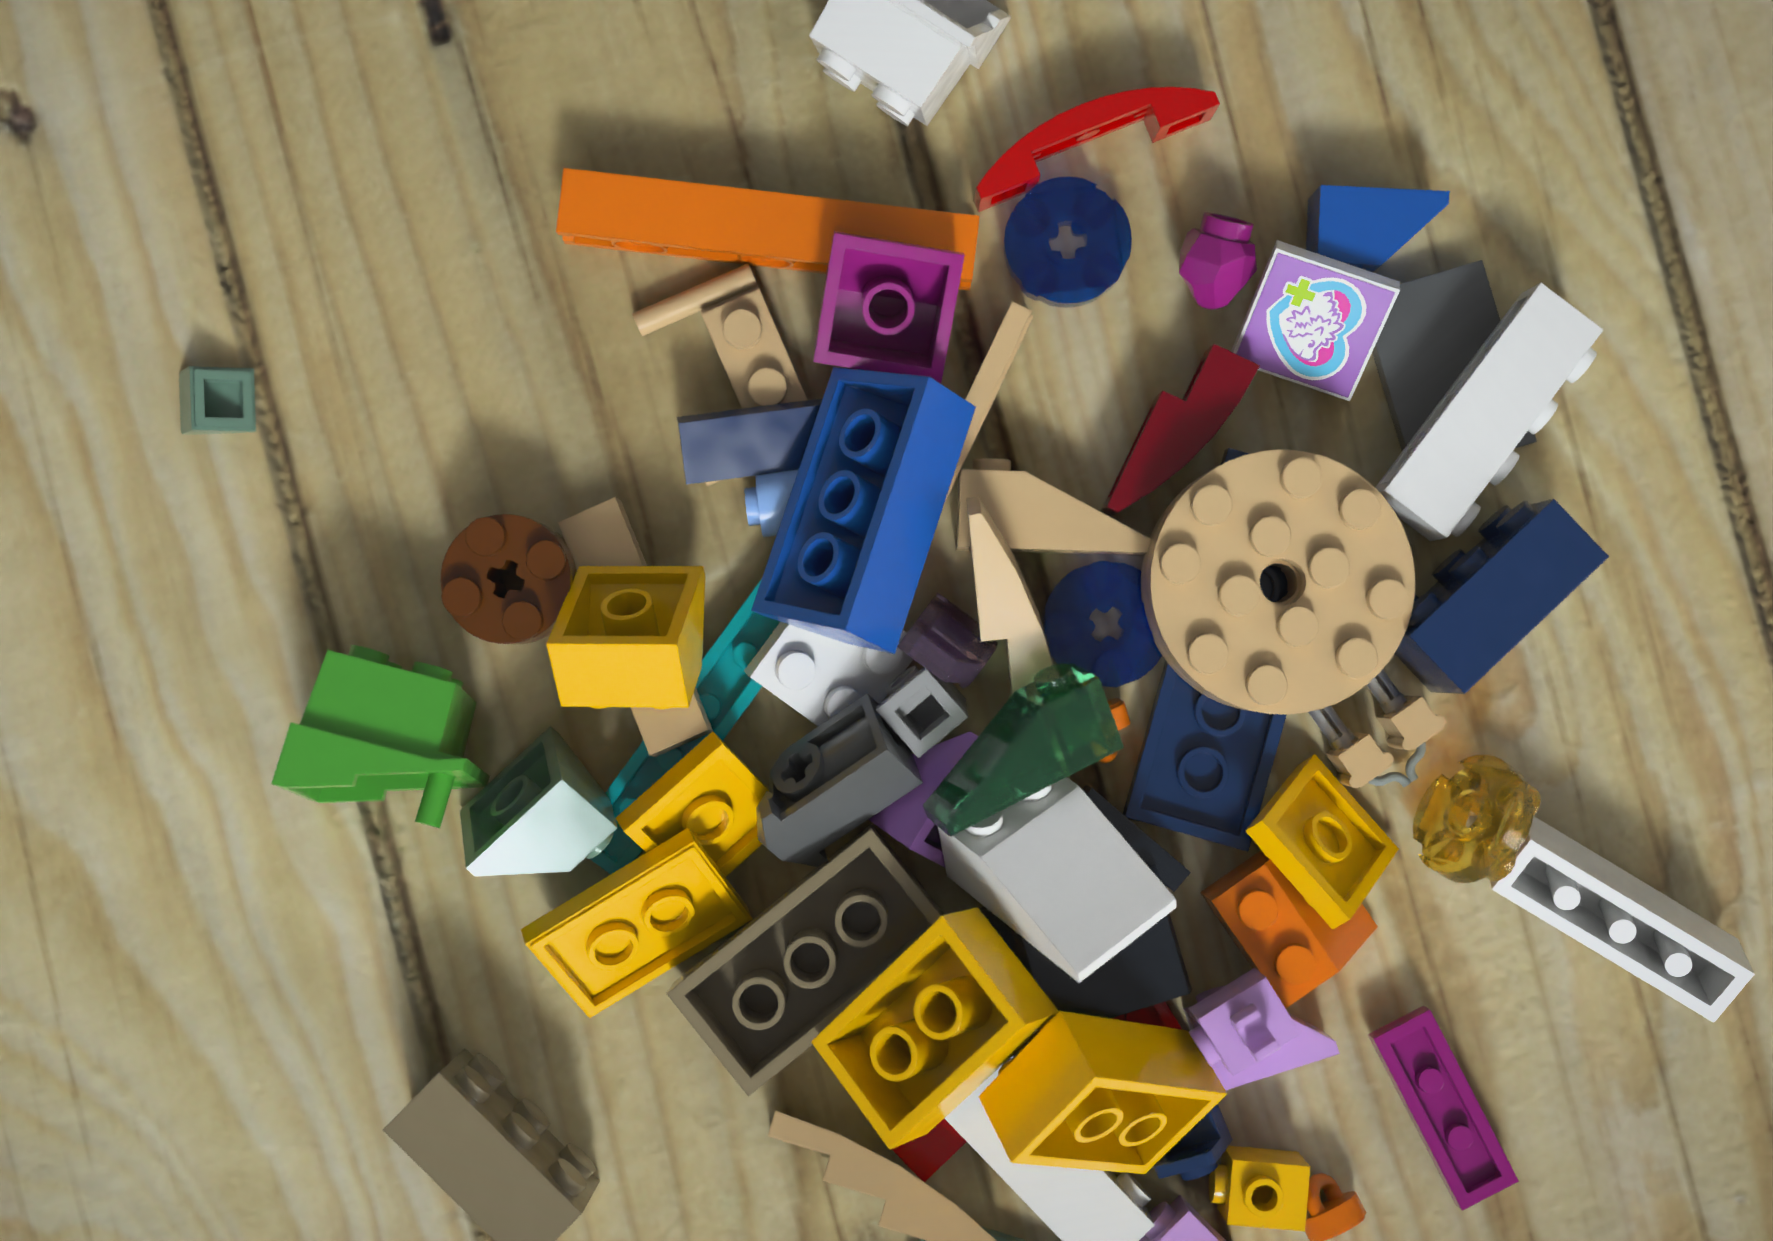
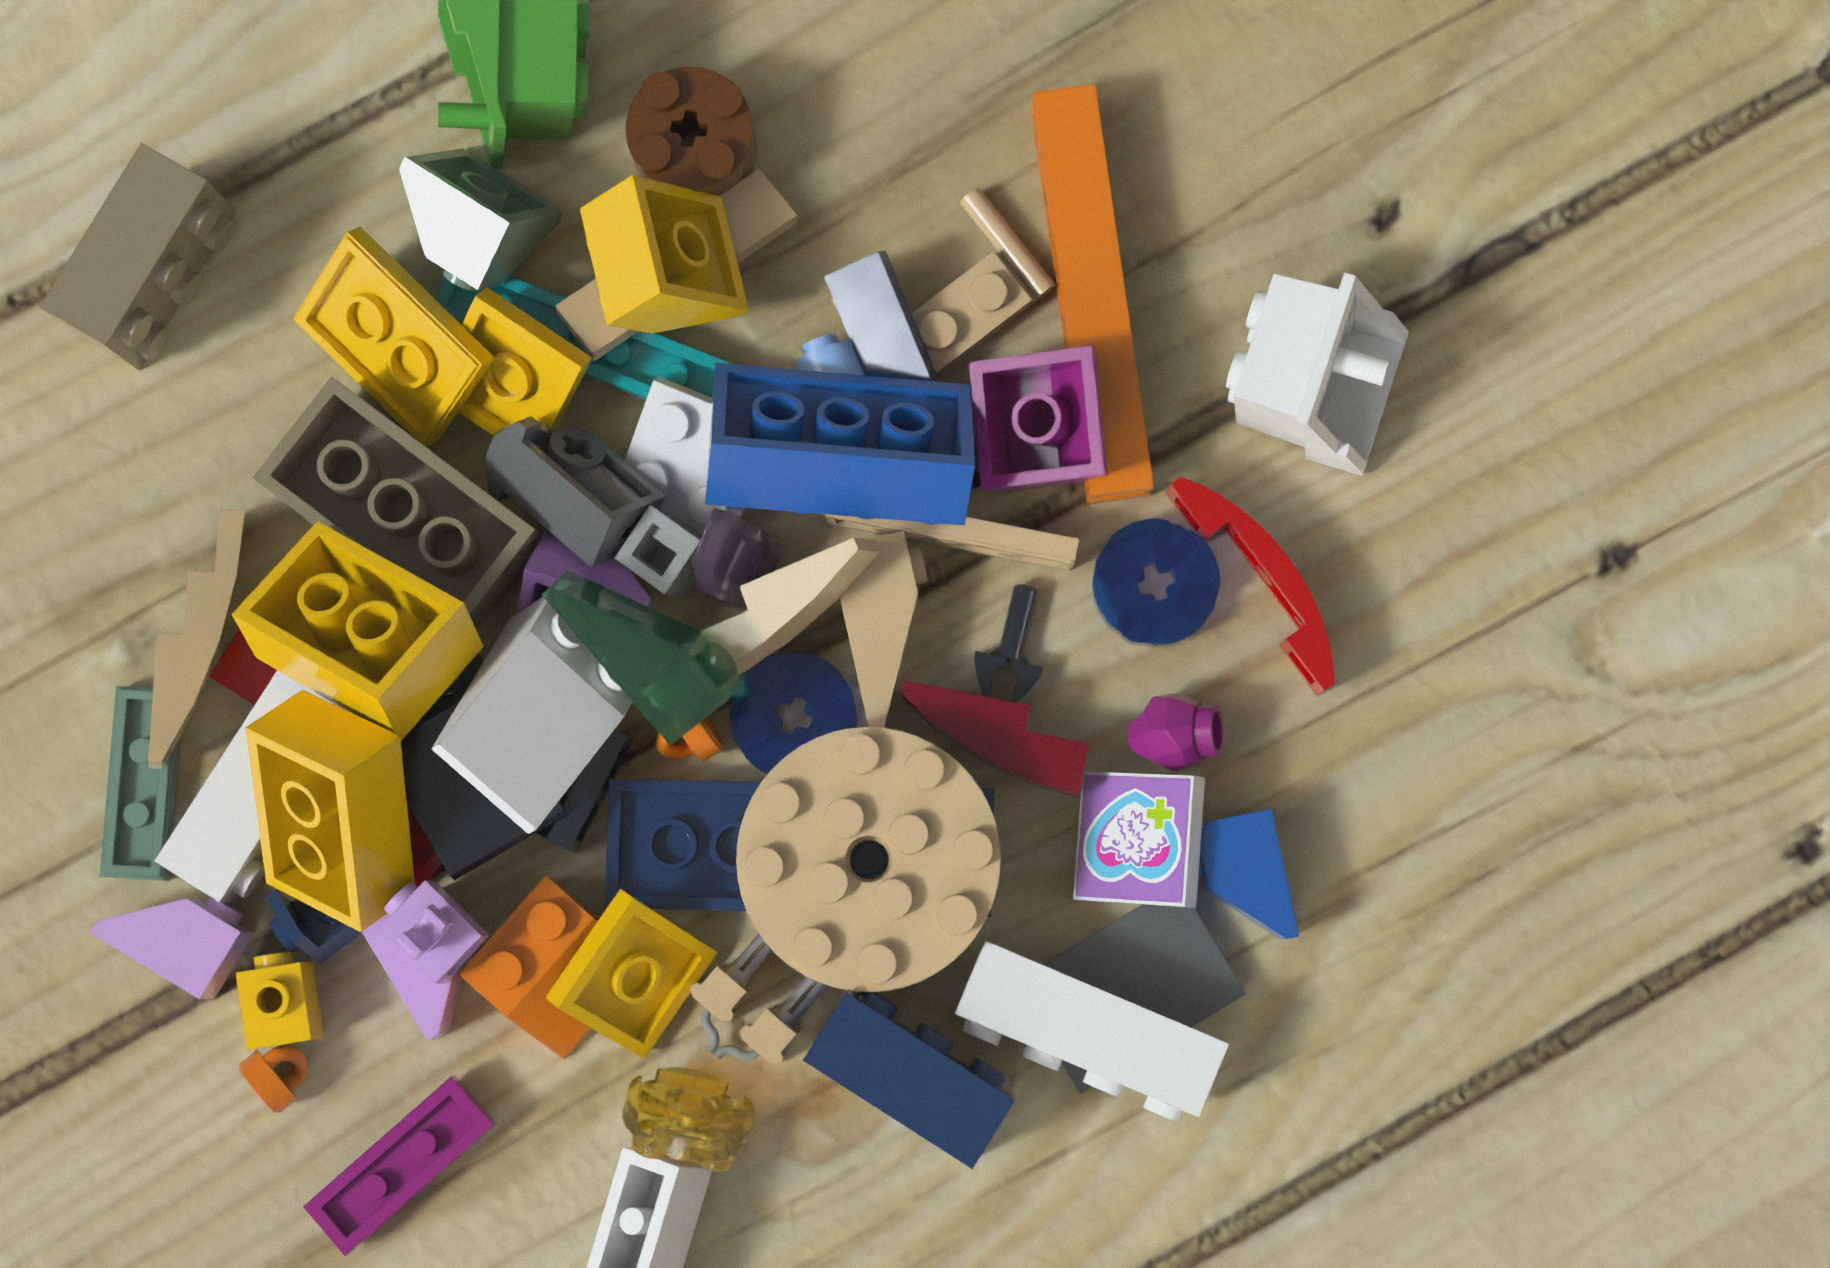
camera: 80 degrees right, 5 degrees down
none -> black bar [974,584,1043,703]

